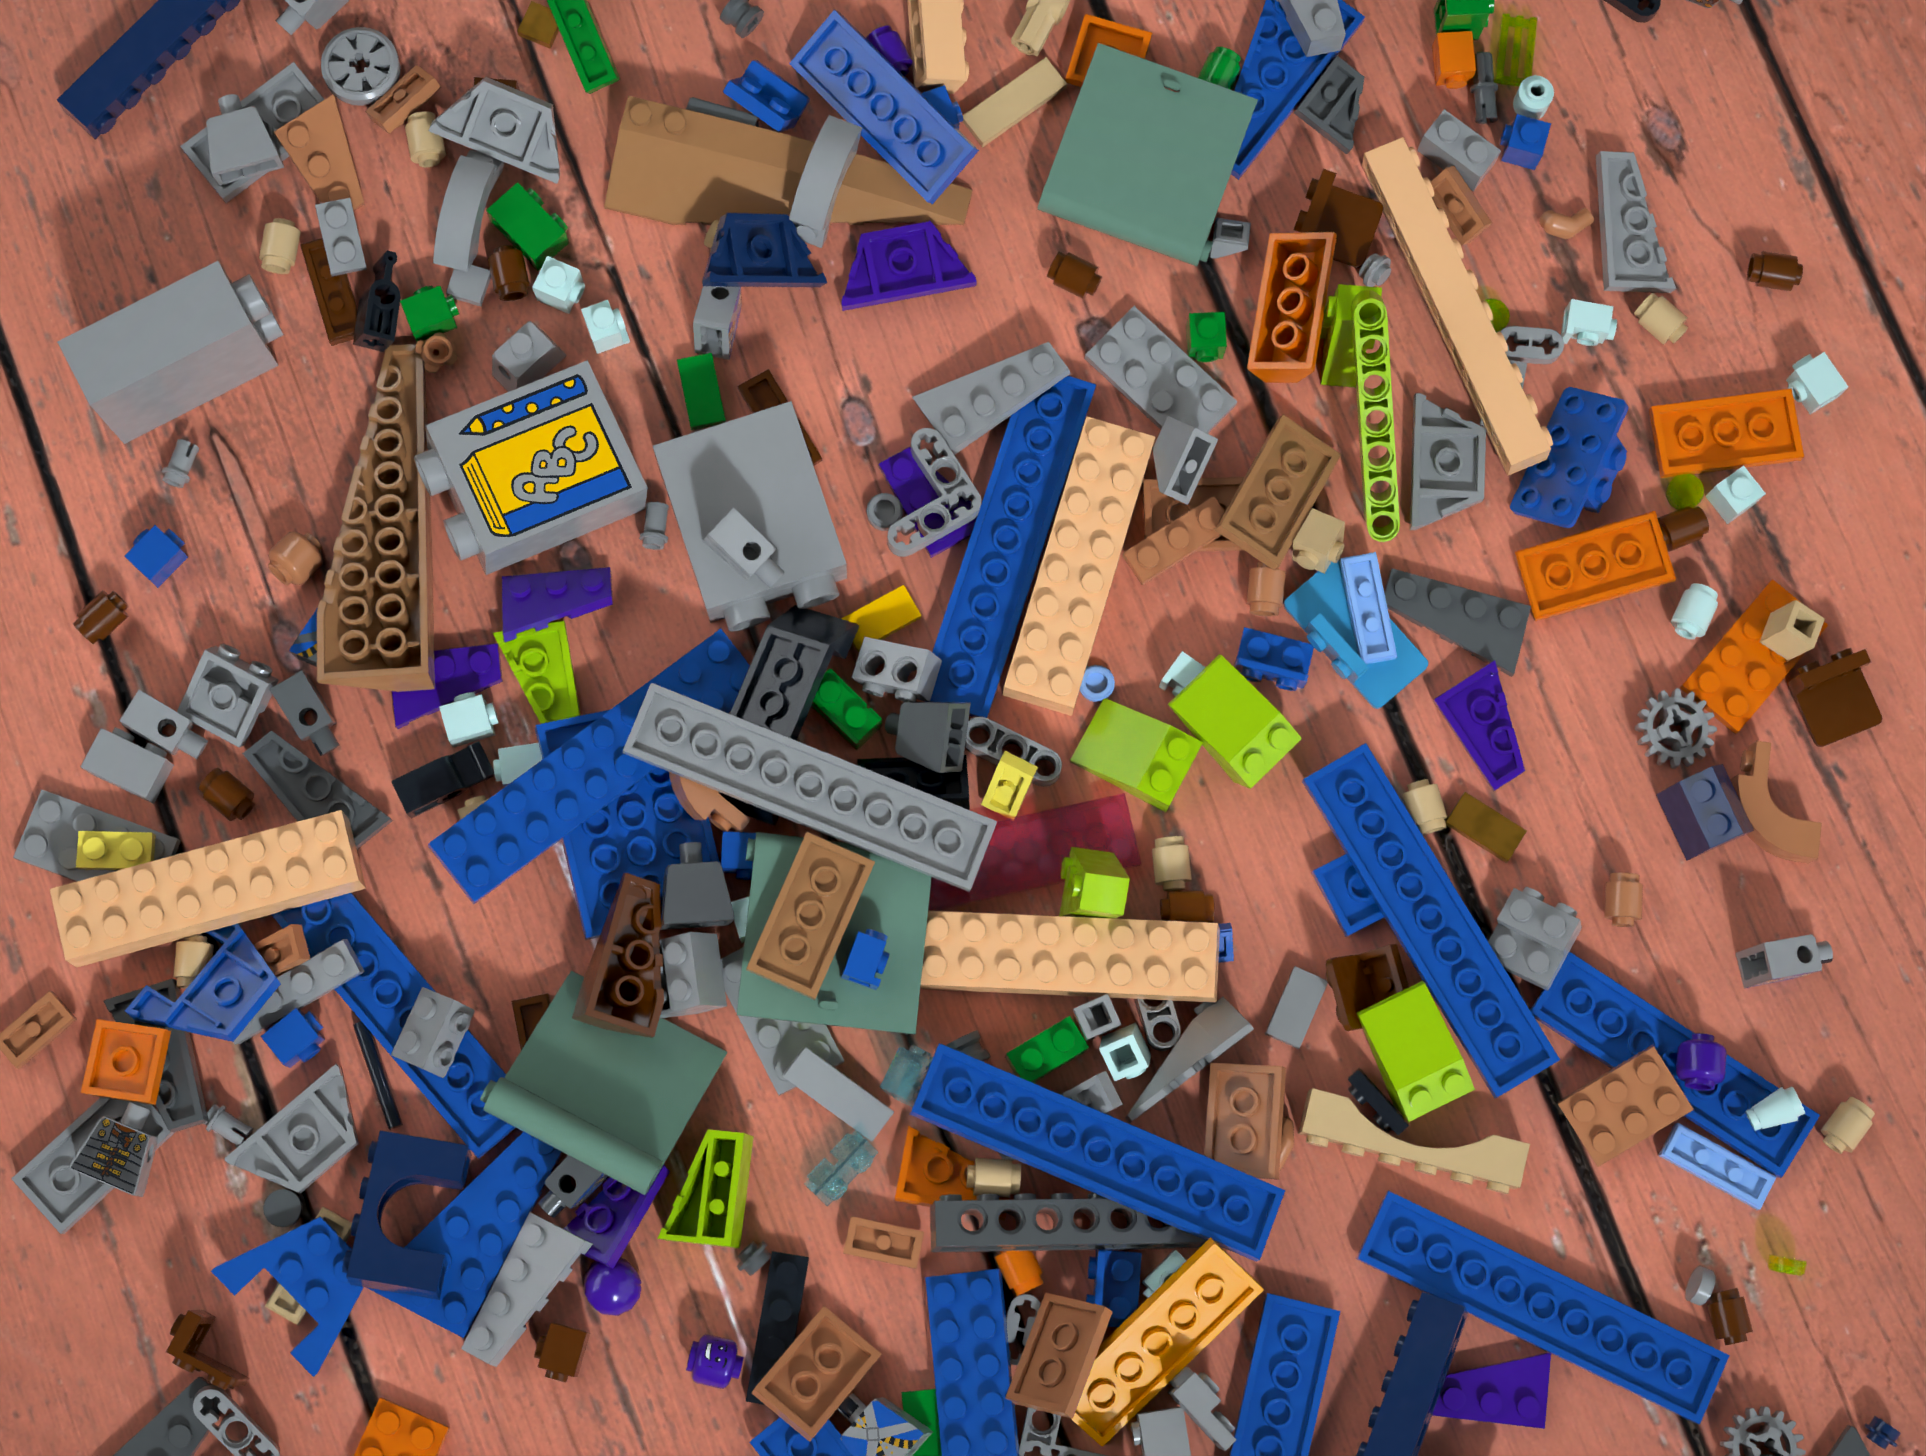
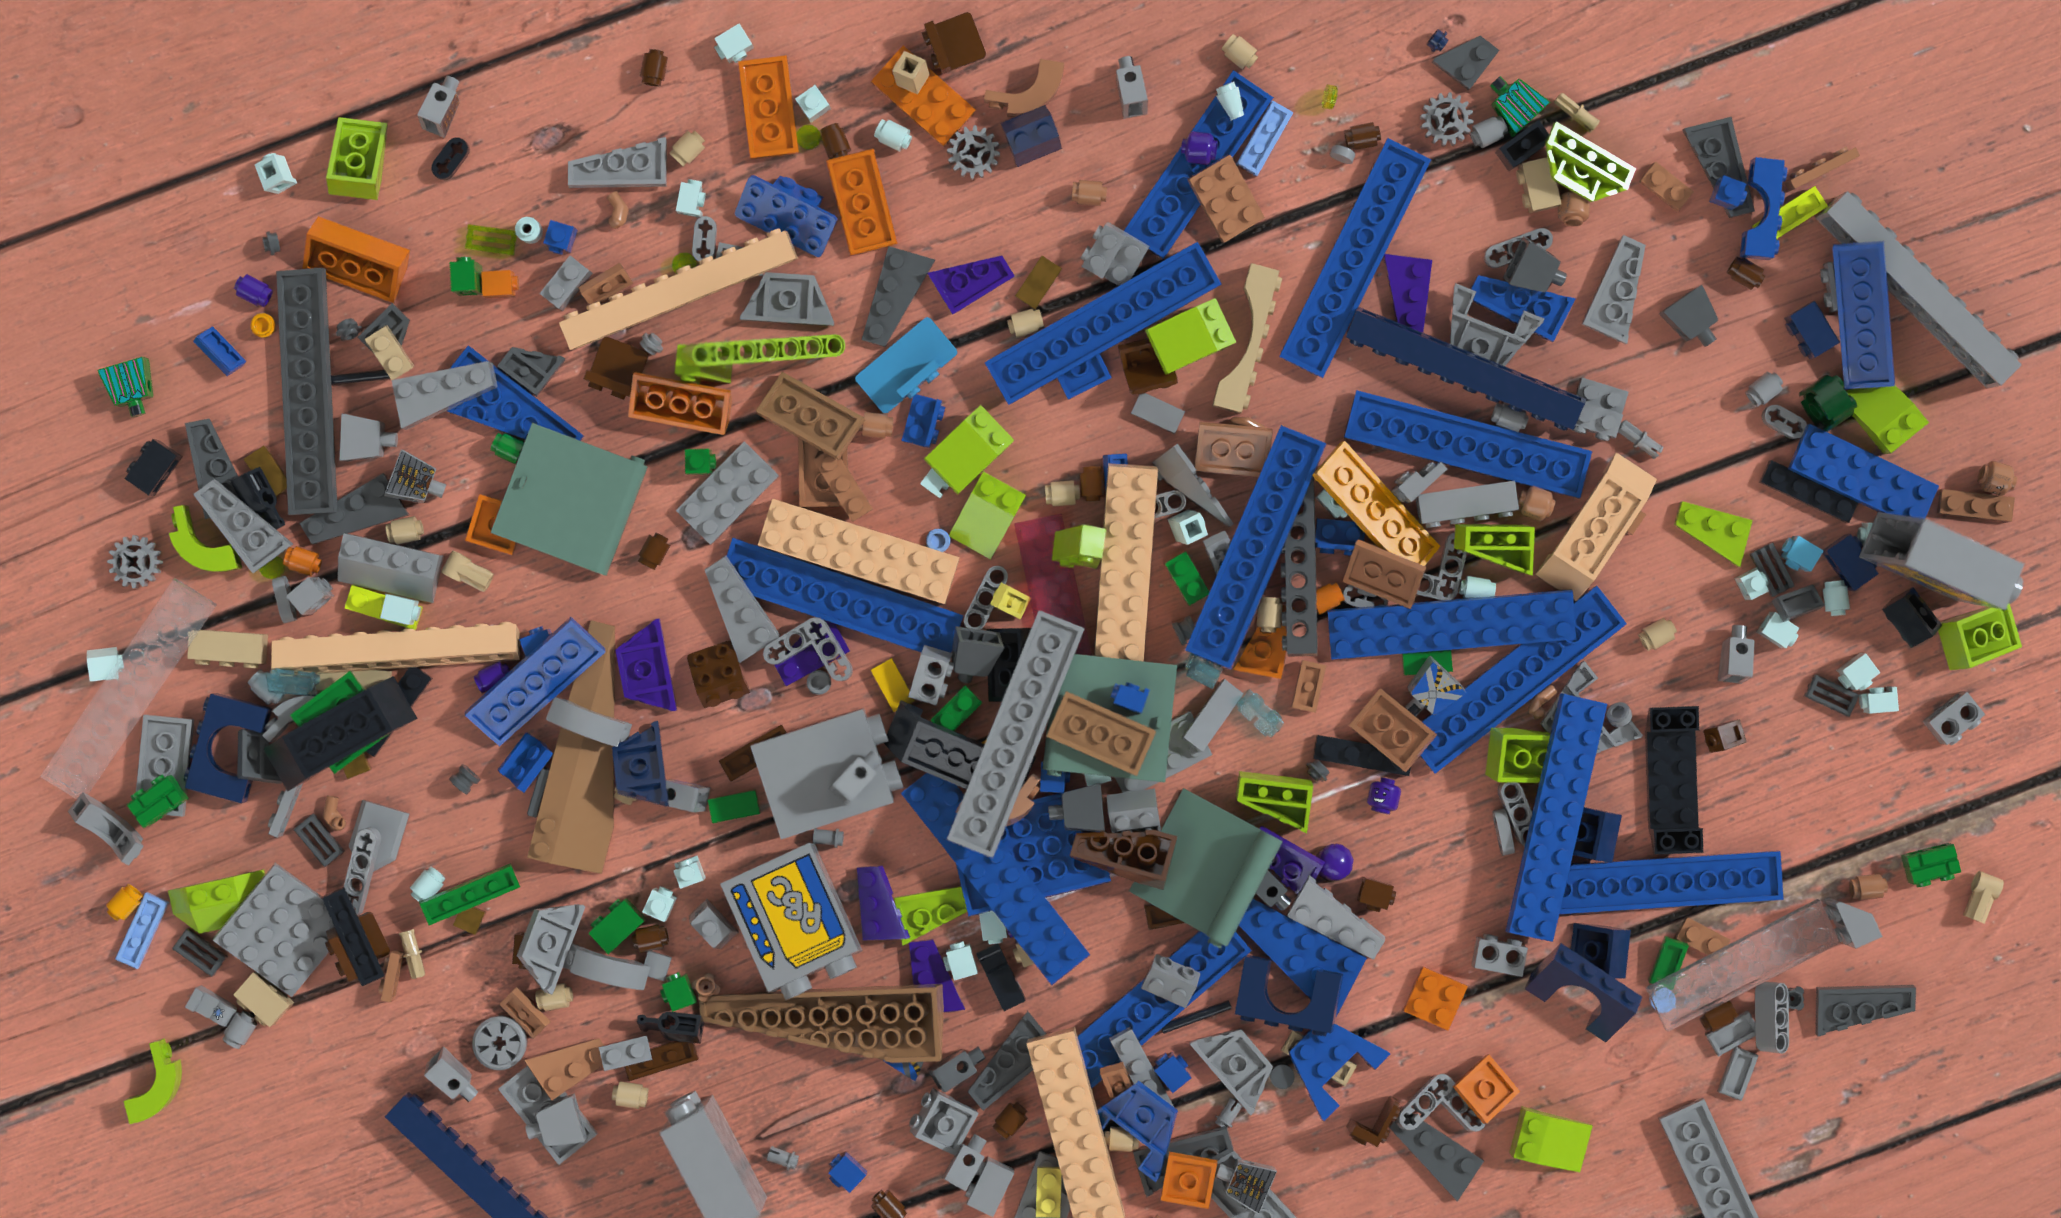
camera: 85 degrees left, 10 degrees up
nougat head [268,532,323,585] -> none
tan tile [963,57,1067,147] -> none
light grey leg [1073,994,1122,1041] -> none
light grey slope [1153,416,1218,505] -> none
light grey slope [1210,218,1251,259] -> none
tan brick [1292,508,1345,574] -> none
light blue tile [1339,552,1397,664] -> none
black plate [1348,1068,1409,1135] -> none
dark grey axle [1470,52,1498,124] -> none
none -> reddish brown bracket [687,640,750,709]

